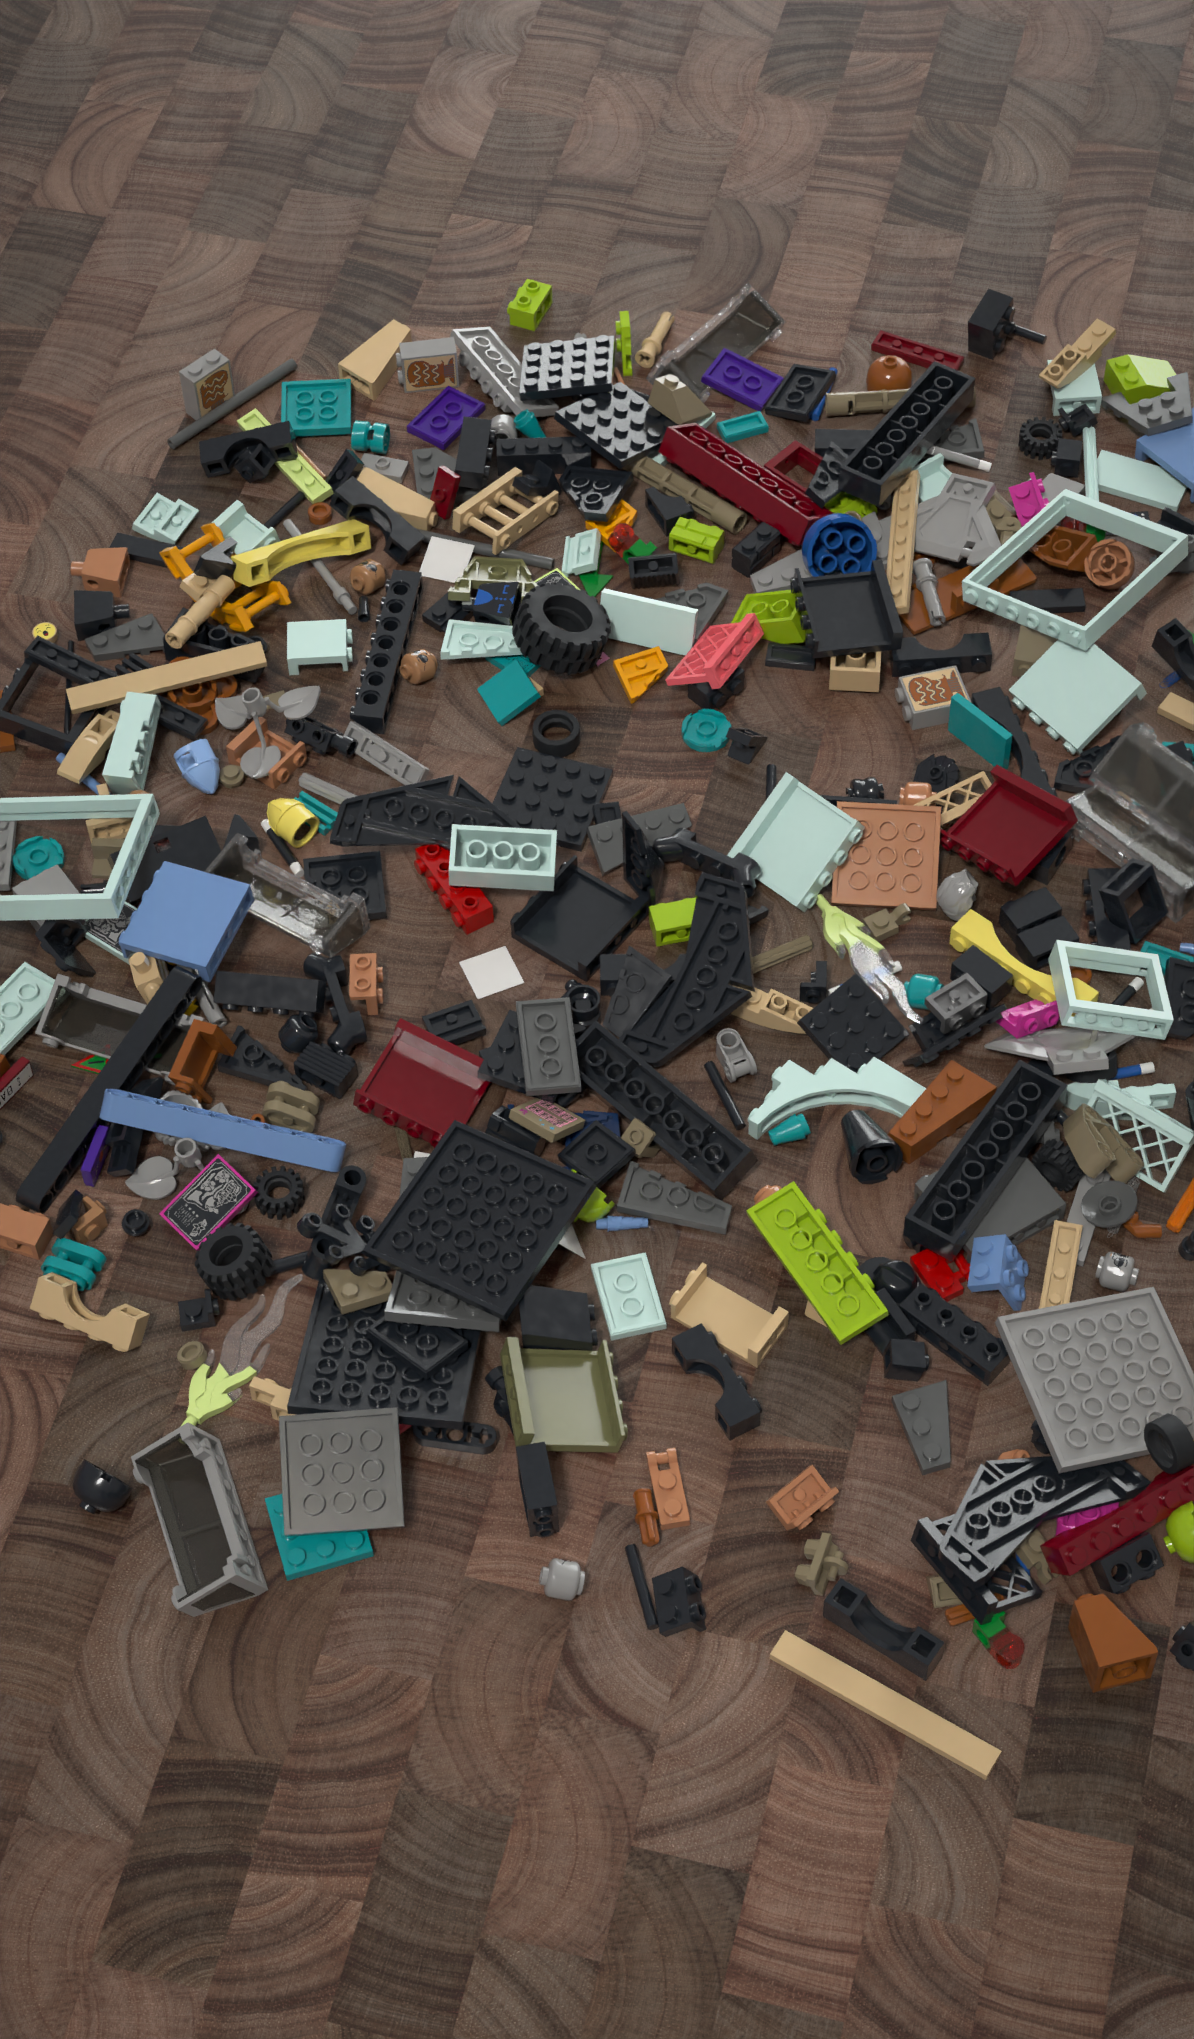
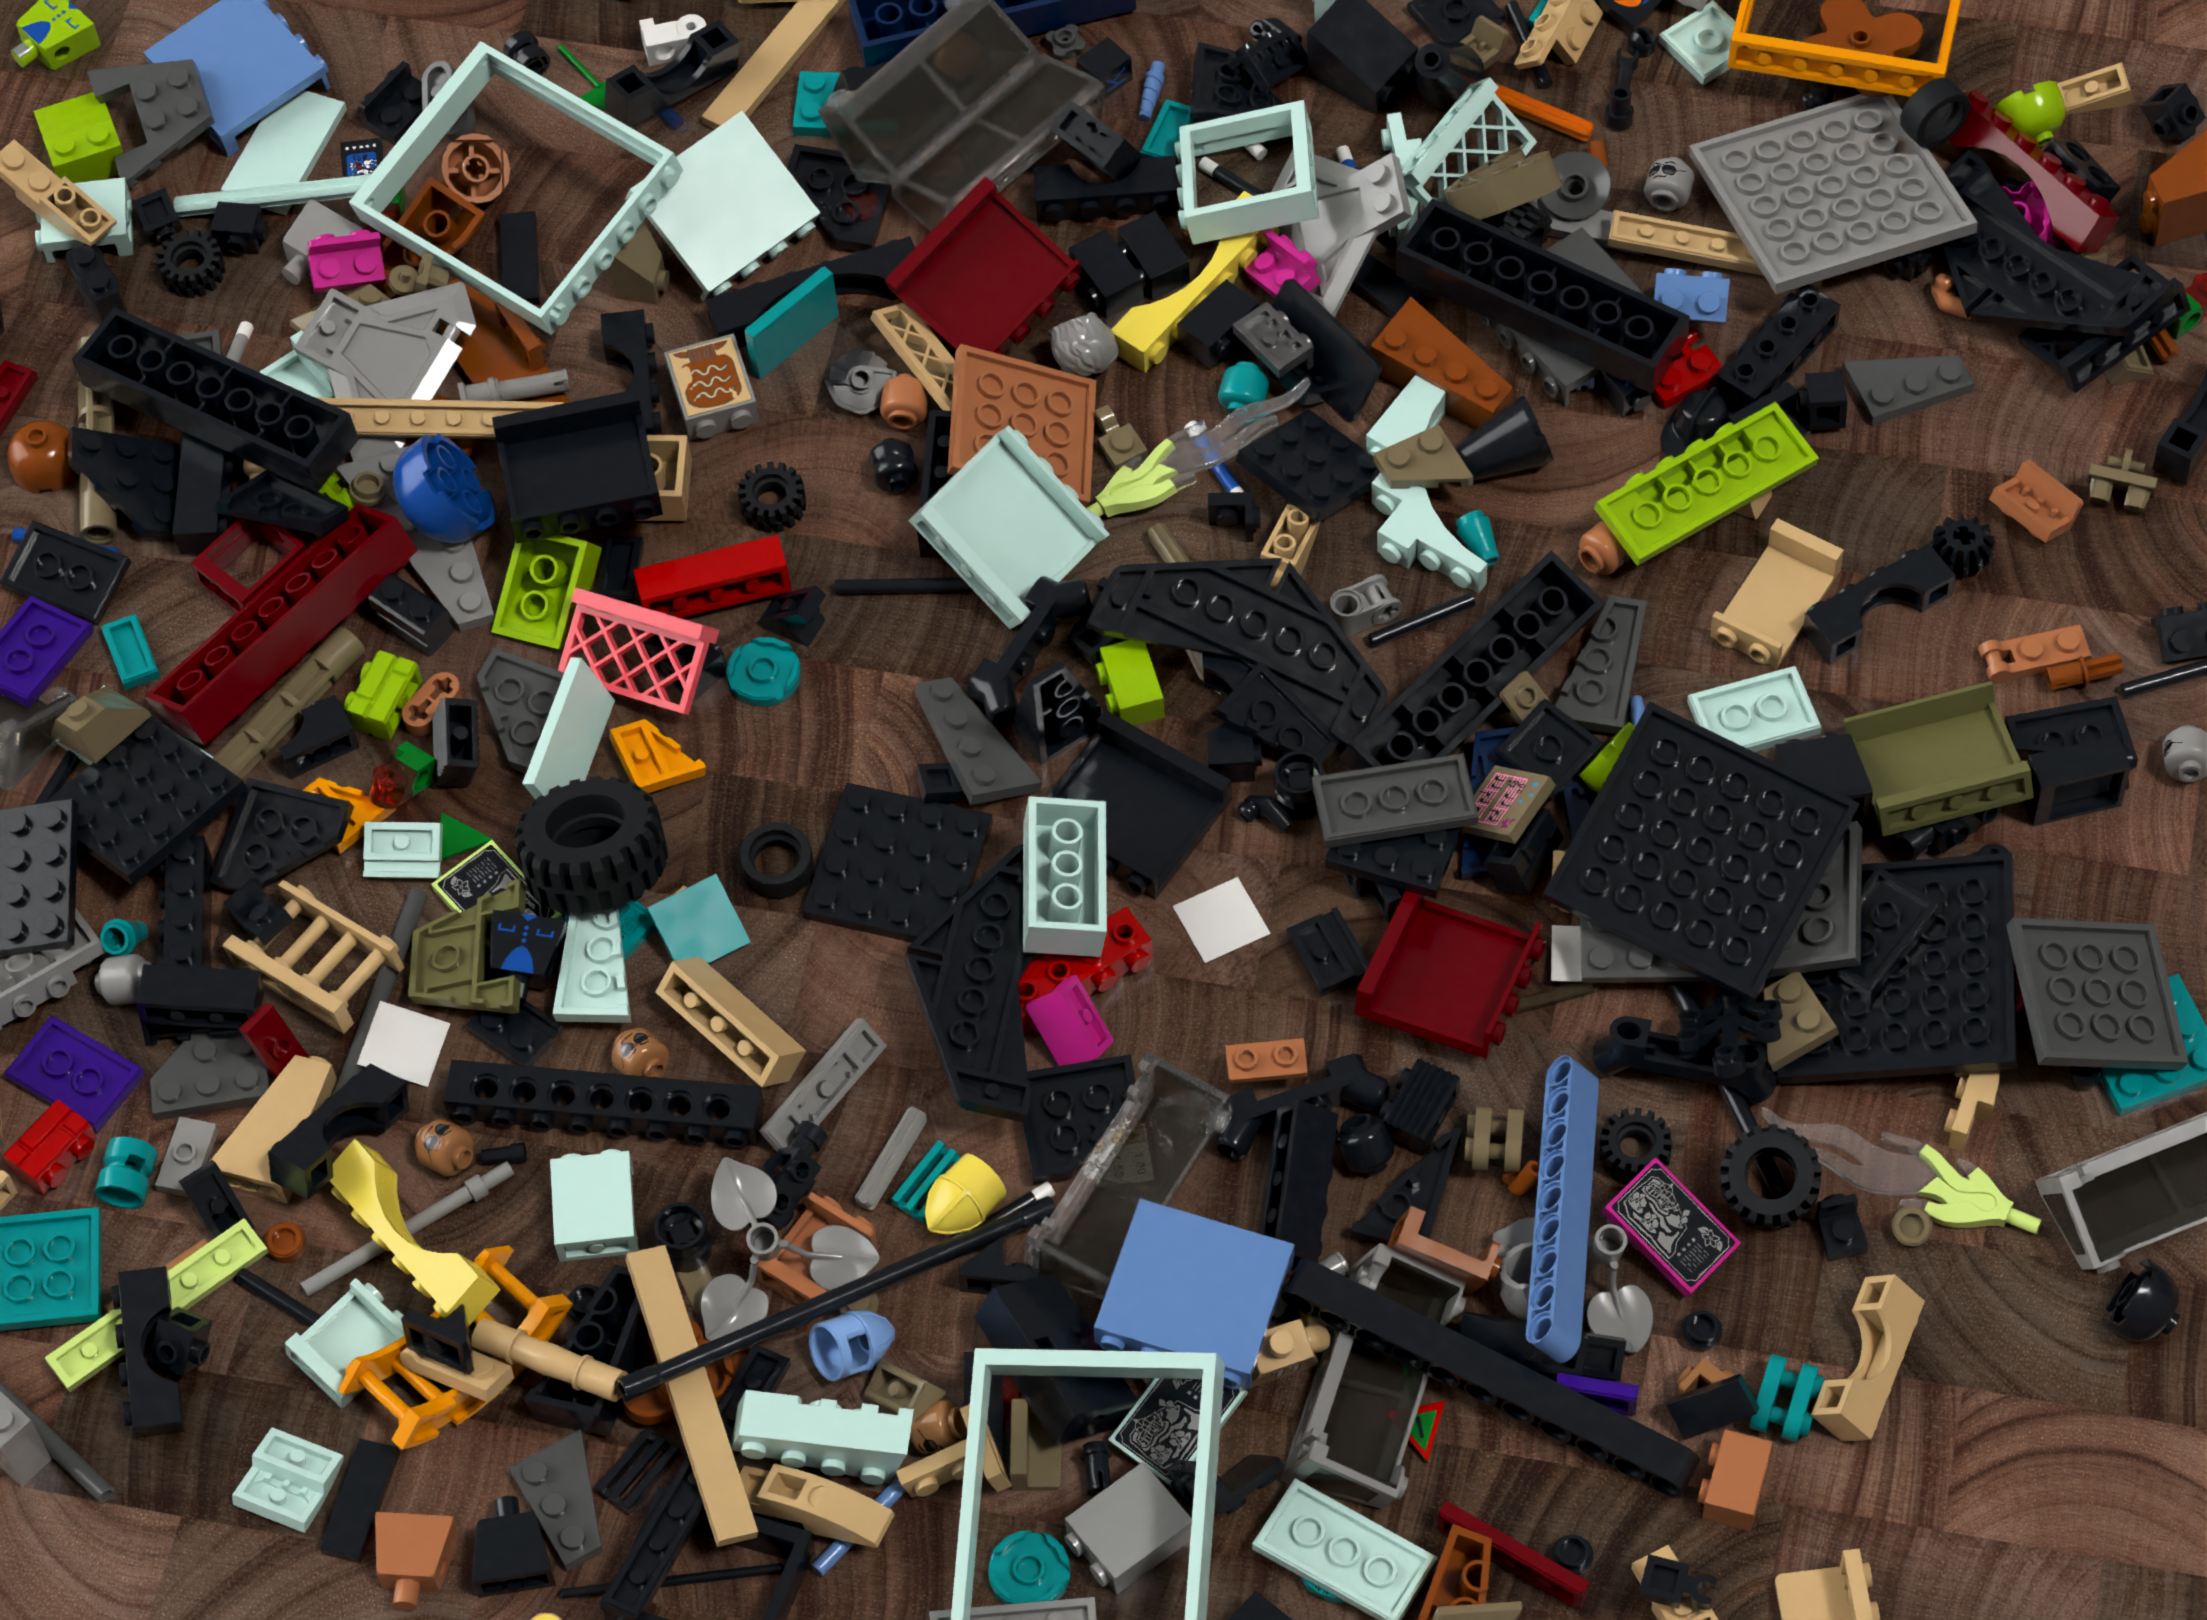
camera: 90 degrees left, 5 degrees up
none -> red brick [2,1099,97,1195]
none -> black brick [67,244,127,324]
none -> black plate [68,427,179,542]
none -> nougat beam [402,672,462,736]
none -> black piece [617,1196,1058,1402]
none -> red brick [633,535,792,618]
none -> black wheel [654,1202,712,1273]
none -> tan brick [655,956,807,1087]
none -> black tyre [738,461,807,533]
none -> dark tan slope [863,1359,947,1421]
none -> dark pink panel [1025,974,1114,1066]
none -> dark tan wing [1373,424,1473,489]
none -> black gear [1931,512,1995,578]
none -> black wing [2004,696,2138,768]

